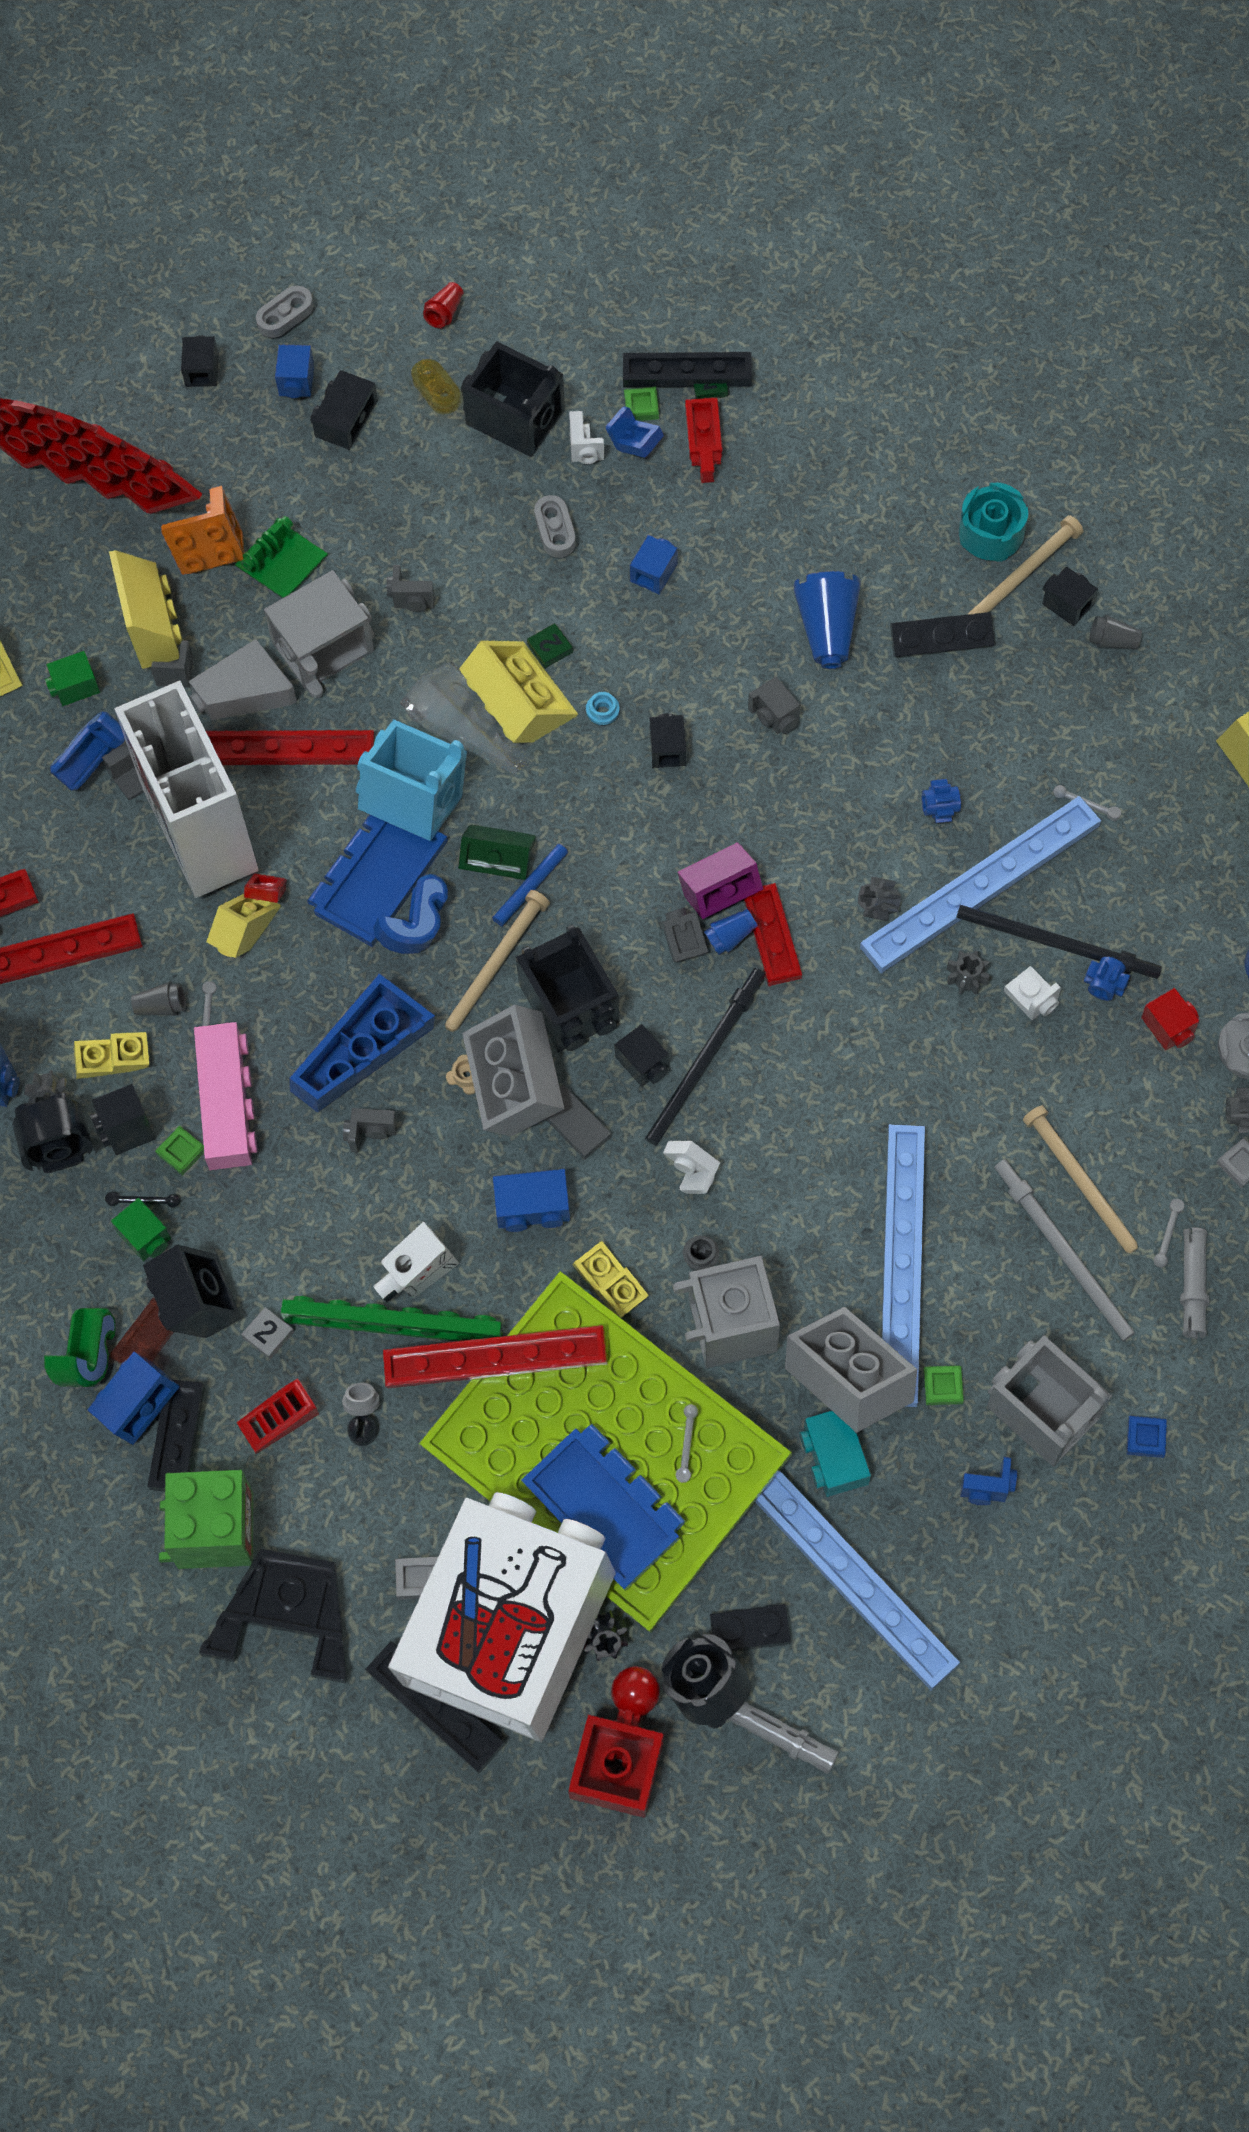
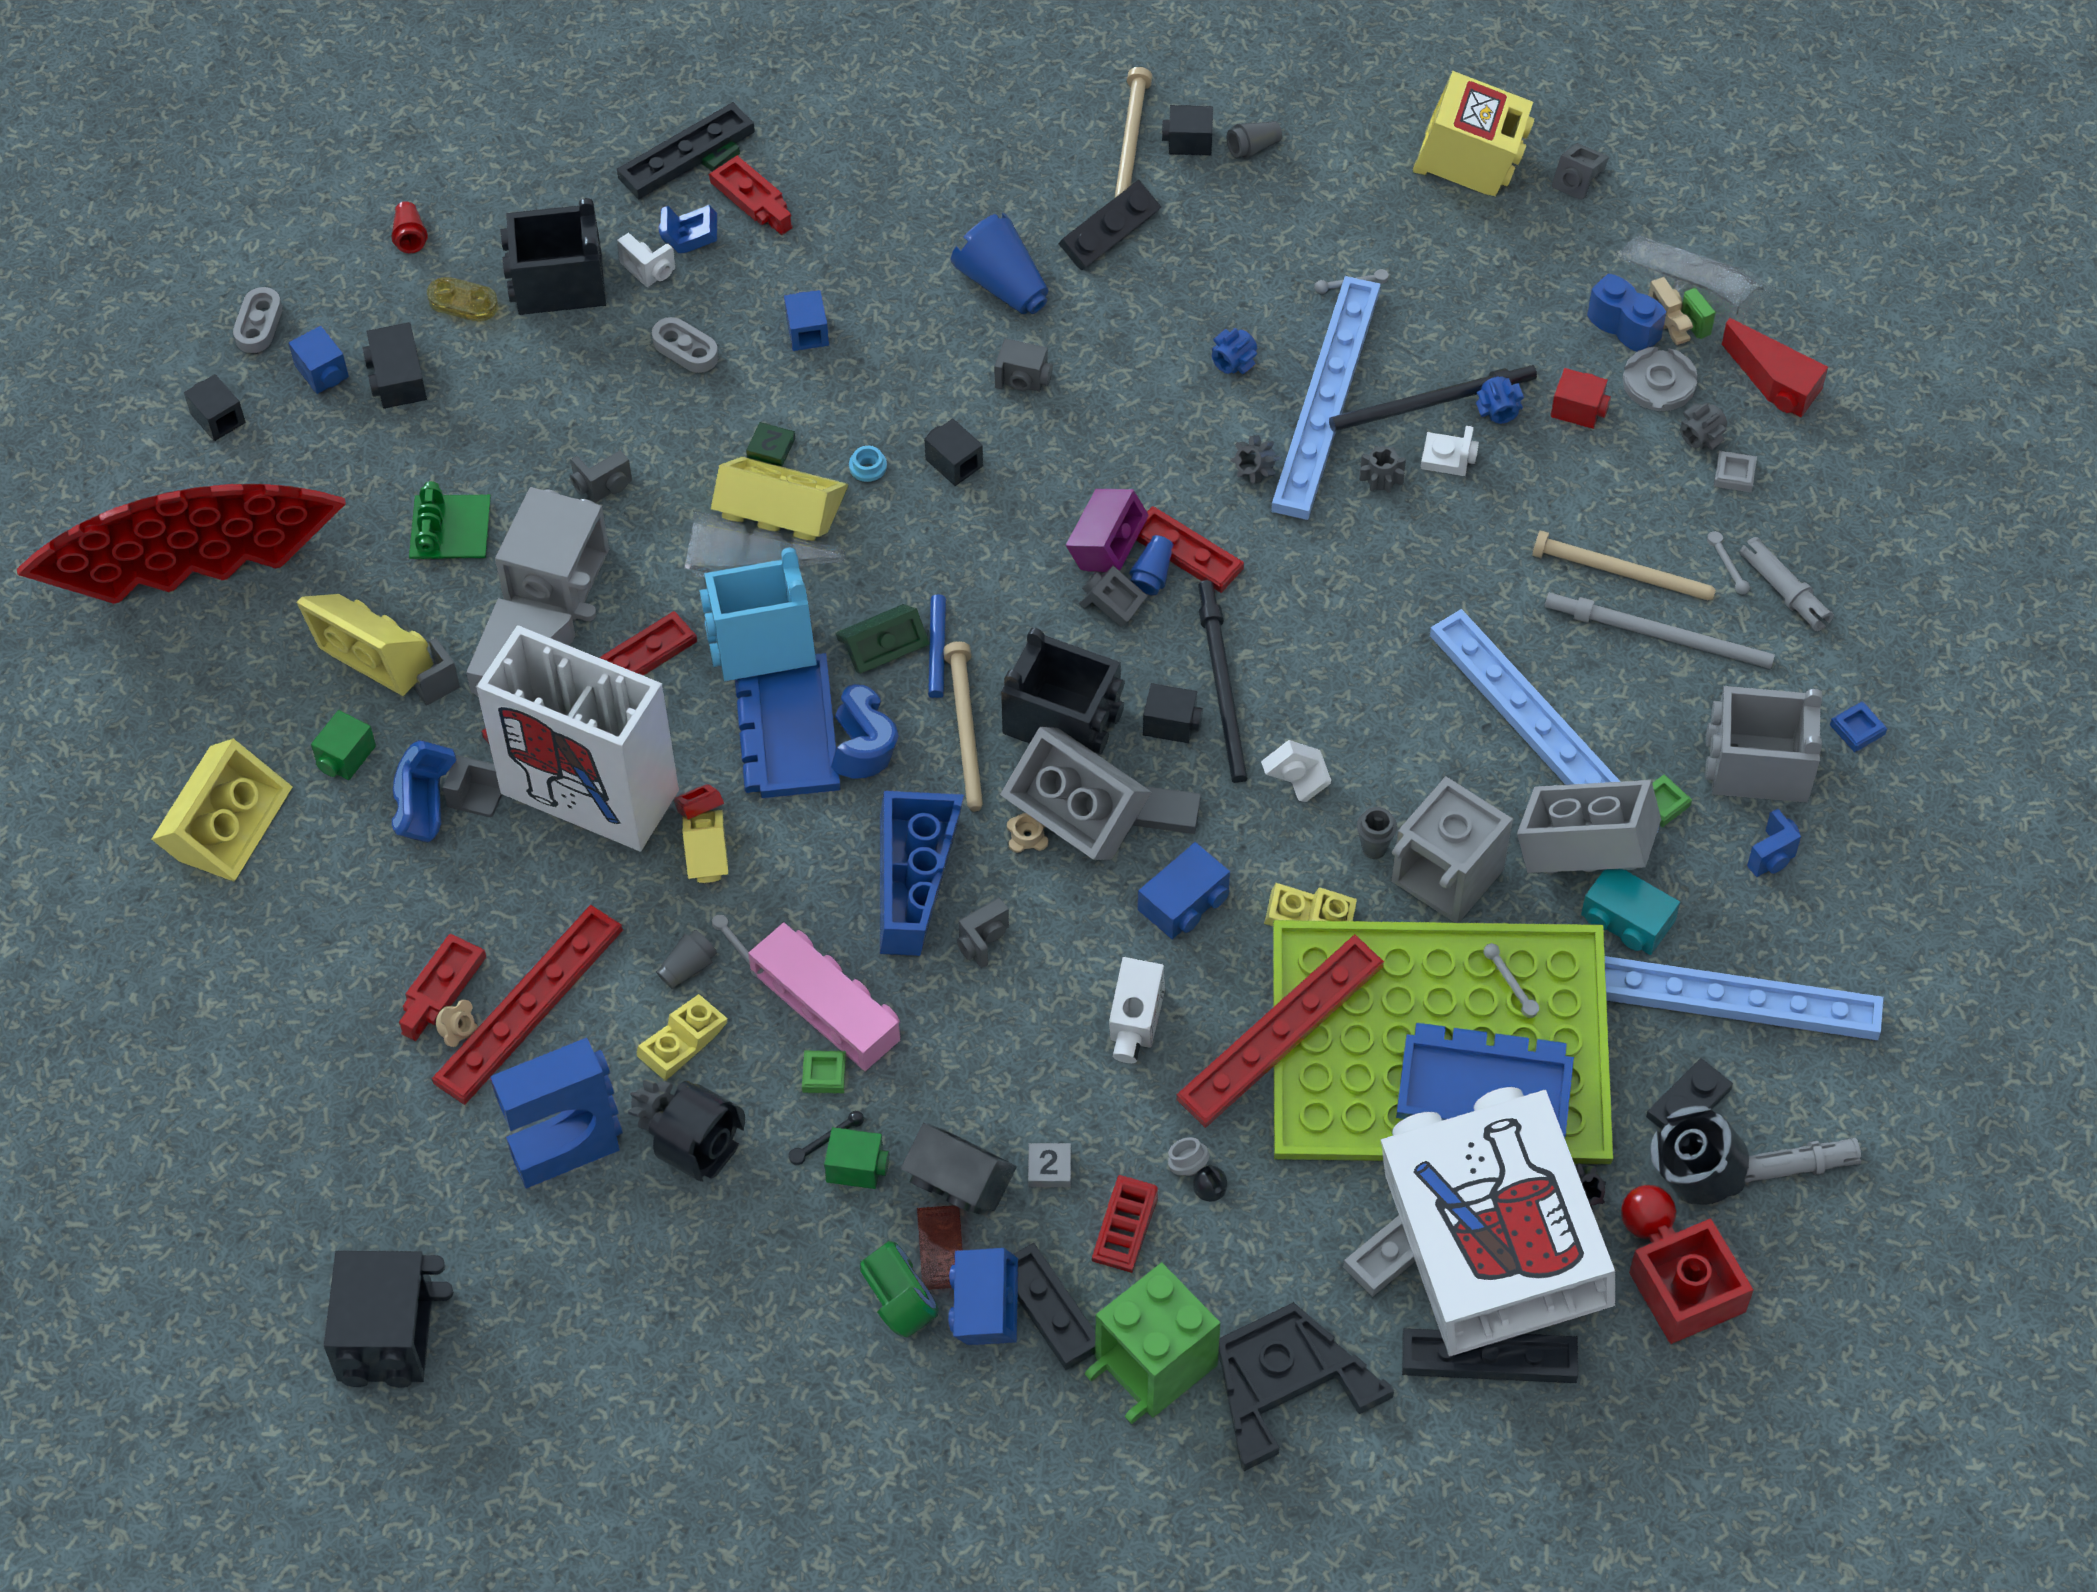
camera: 40 degrees left, 10 degrees down
black brick [90,1084,156,1155] -> none
orange bracket [161,486,245,575] -> none
green plate [281,1296,503,1341] -> none
bright green tile [624,387,659,421] -> none
teal brick [959,482,1029,562] -> none

